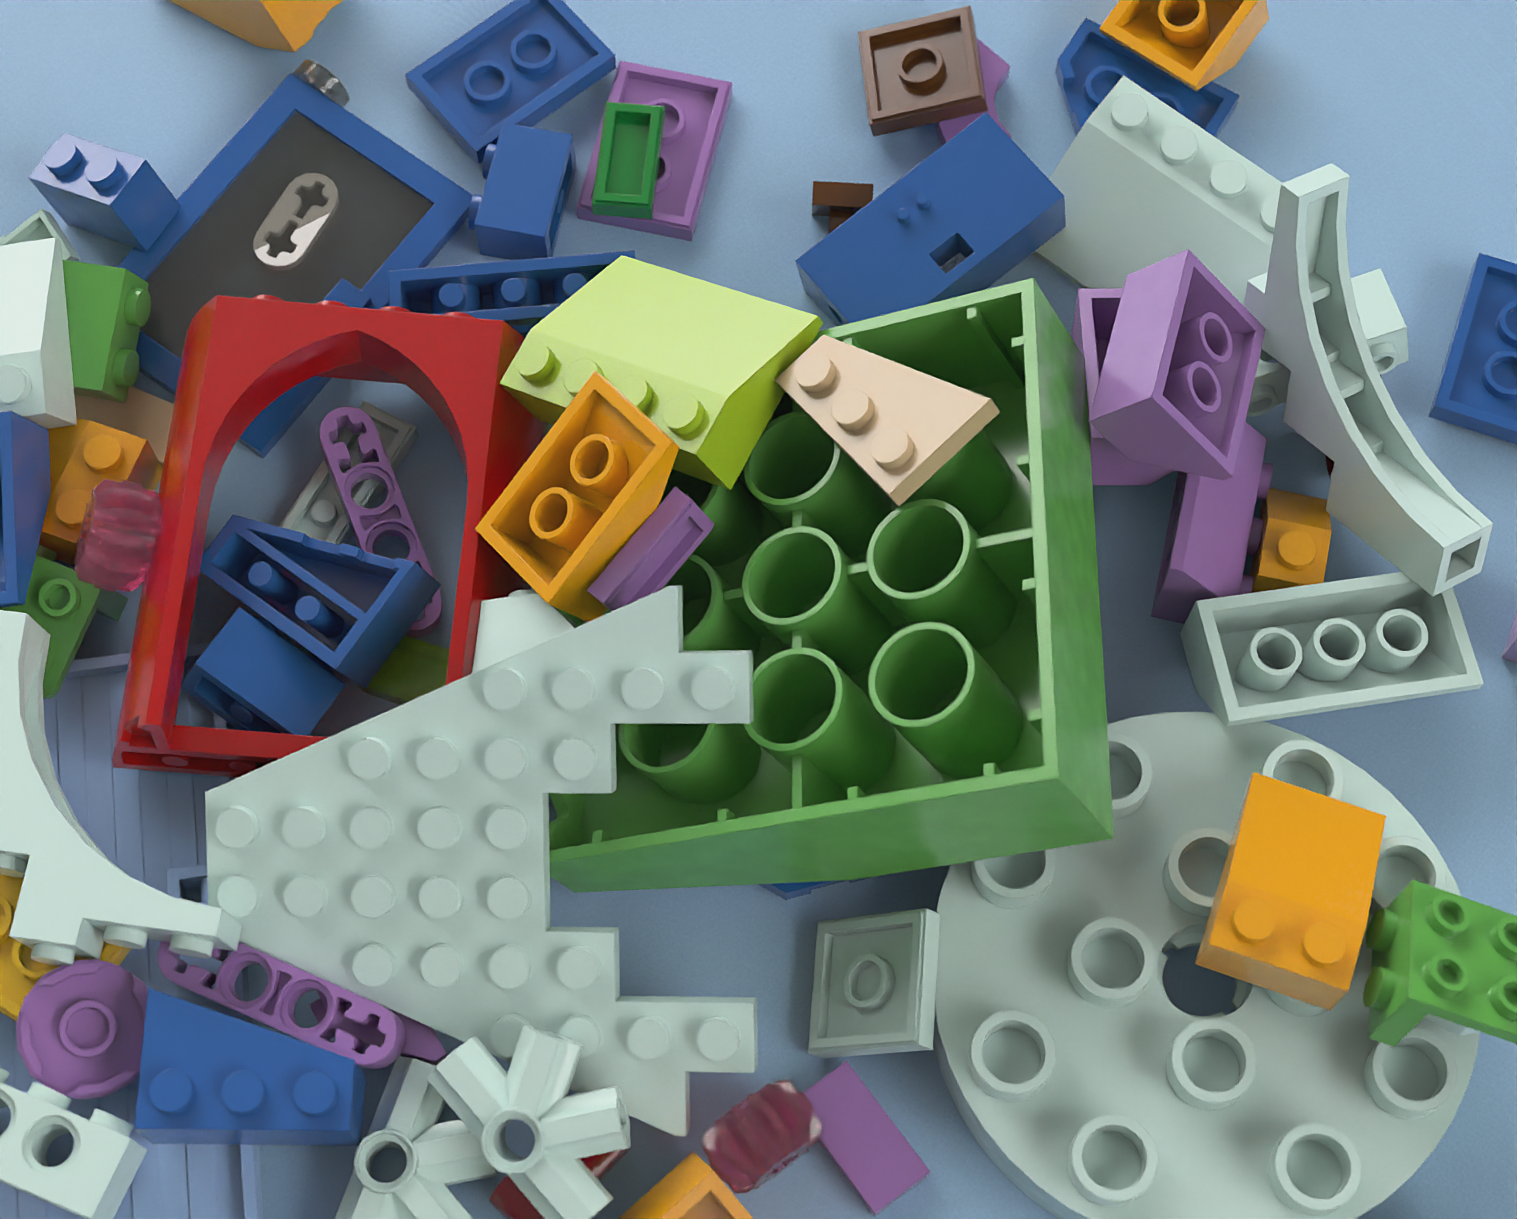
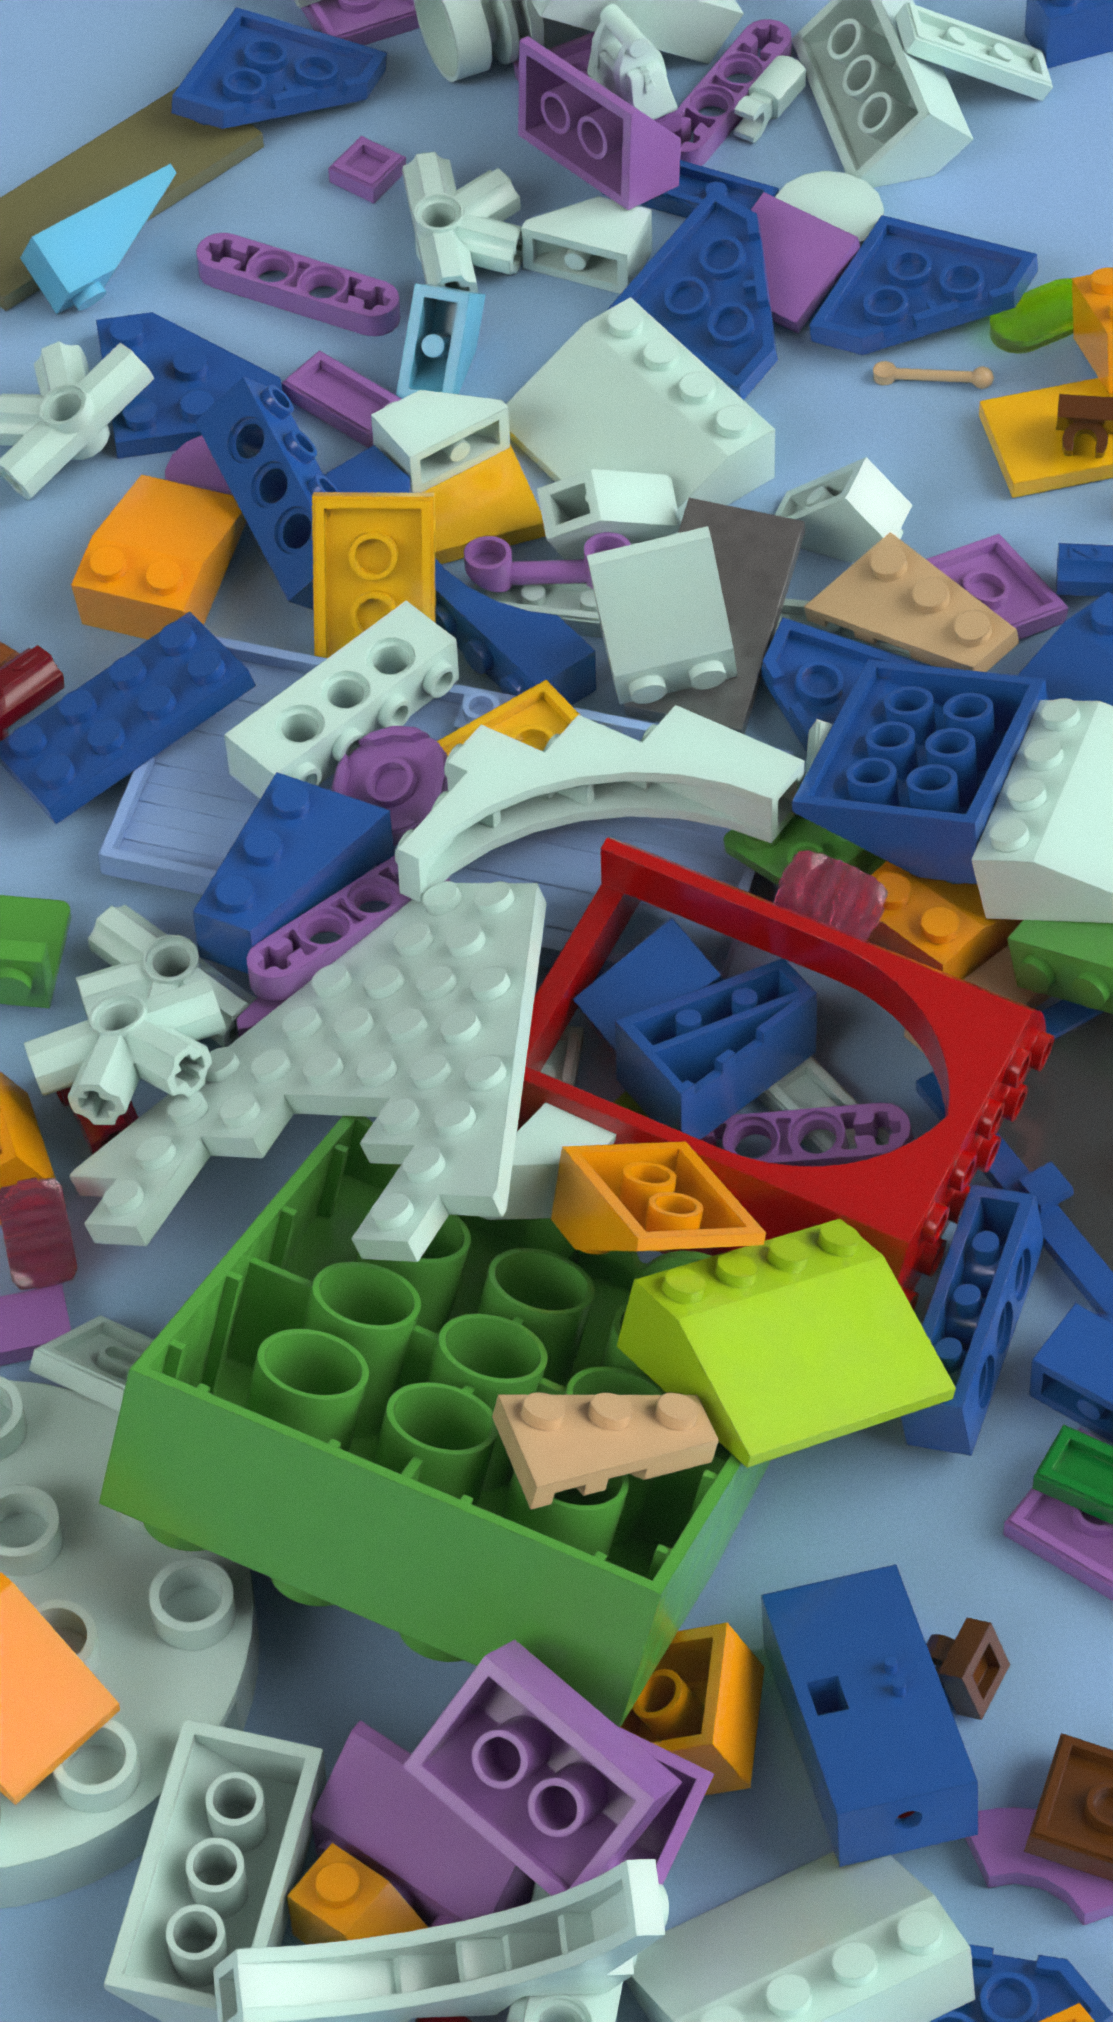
camera: 115 degrees right, 15 degrees down
medium lavender tile [587,487,715,612] -> none

